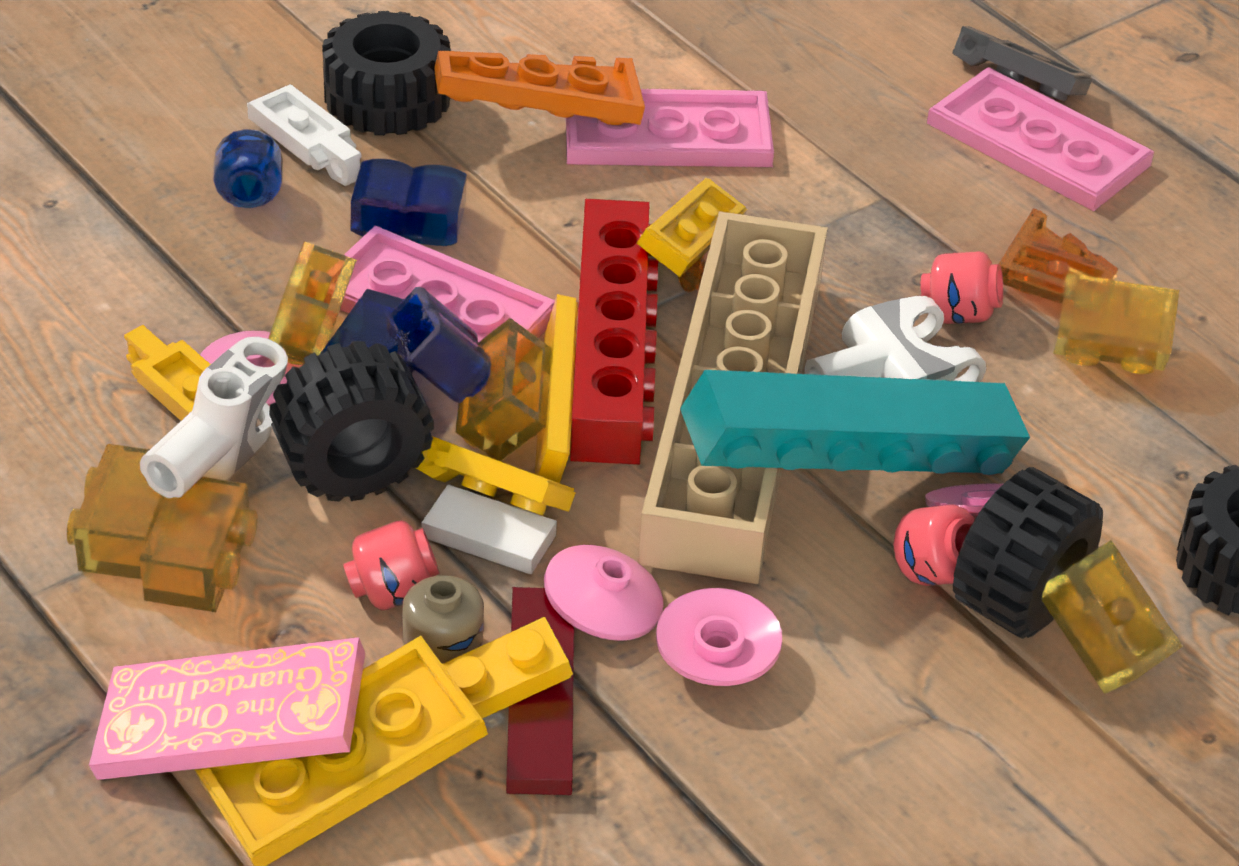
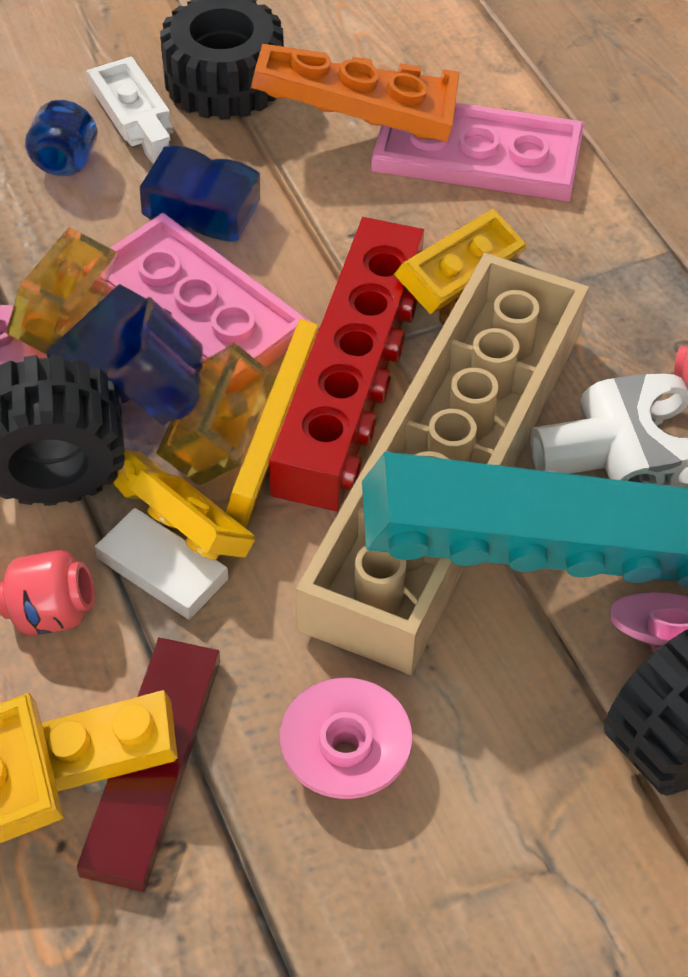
camera: 15 degrees right, 10 degrees up
dark tan head [402,575,484,664] -> none
bright pink dish [544,545,663,641] -> none
coral head [893,504,975,586] -> none

